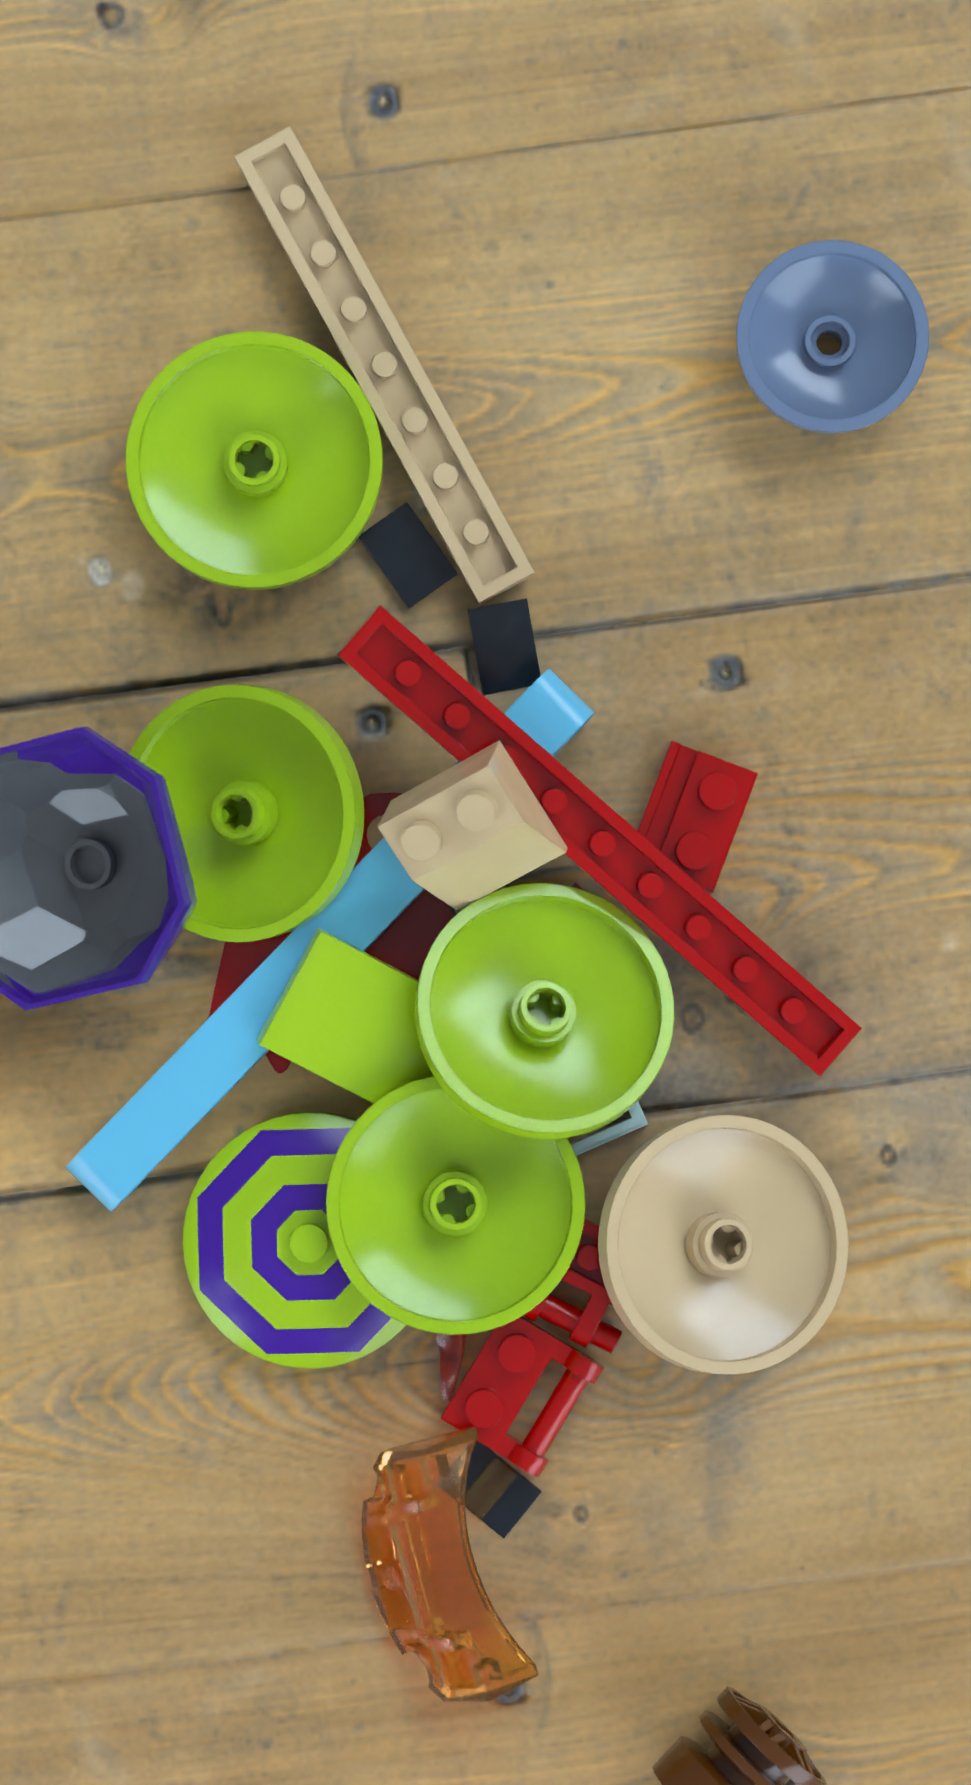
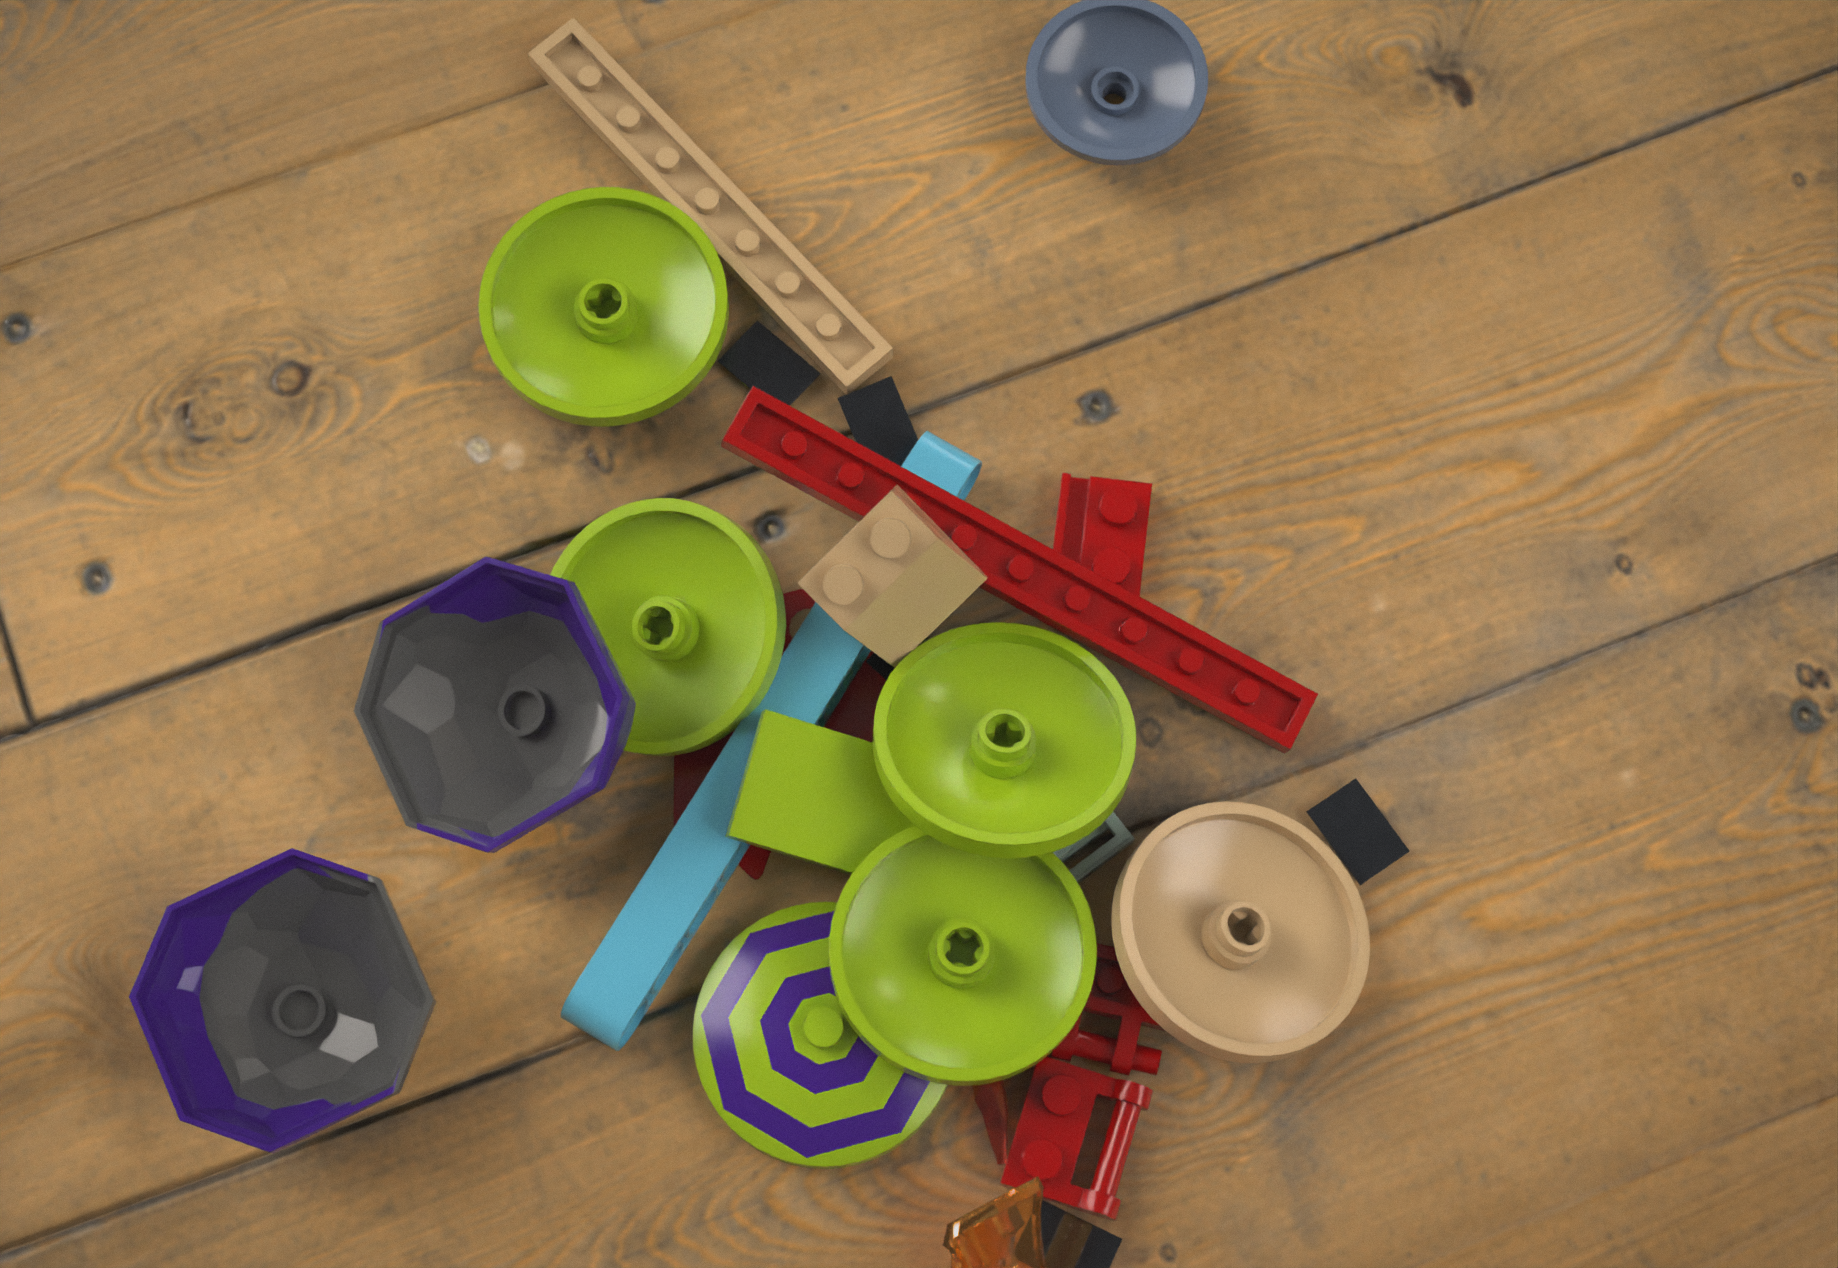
camera: 15 degrees left, 15 degrees down
none -> black piece [1307,778,1410,885]

